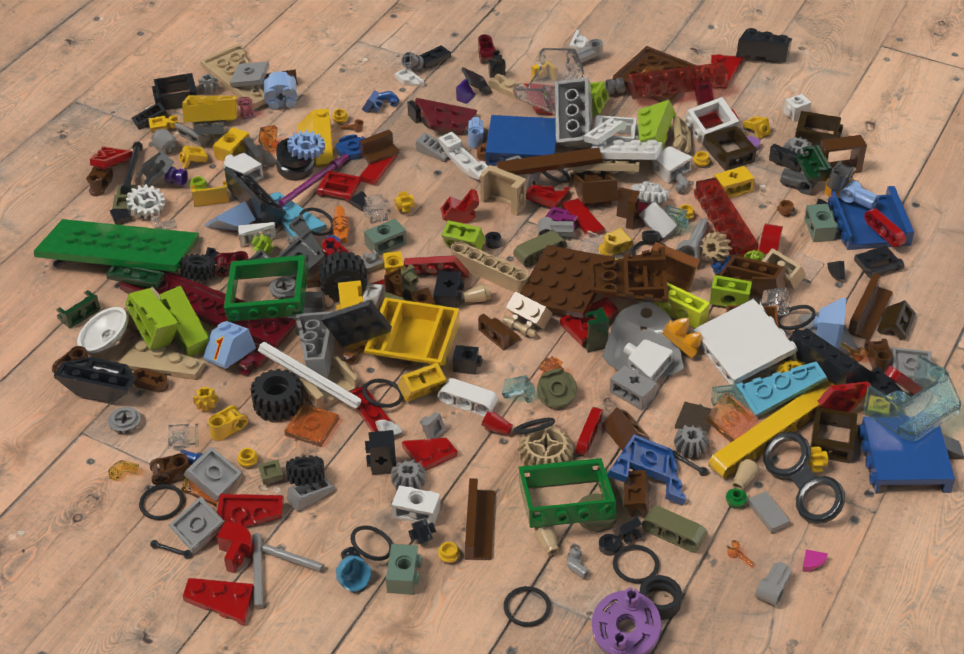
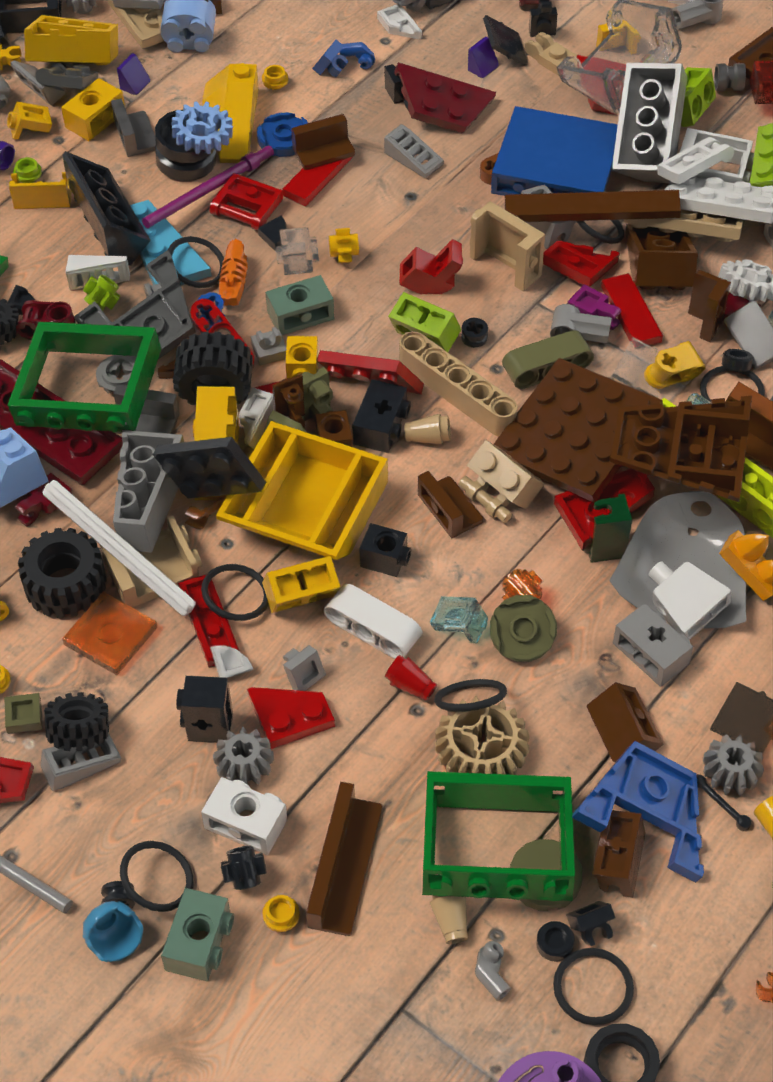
camera: 10 degrees right, 10 degrees up
light blue slope [204,201,256,231] -> none
white torso [223,153,264,181] -> none
clear pink bush [237,97,254,119] -> none
clear orange panel [258,125,279,152] -> none
dark orange hand [340,119,364,132] -> none
white slope [438,132,488,180] -> none
light blue piece [468,117,483,148] -> none
black tyre [504,586,551,626] -> none
red beam [576,407,603,456] -> none
olive beam [641,506,708,552] -> none
none -> dark purple slope [117,53,150,95]

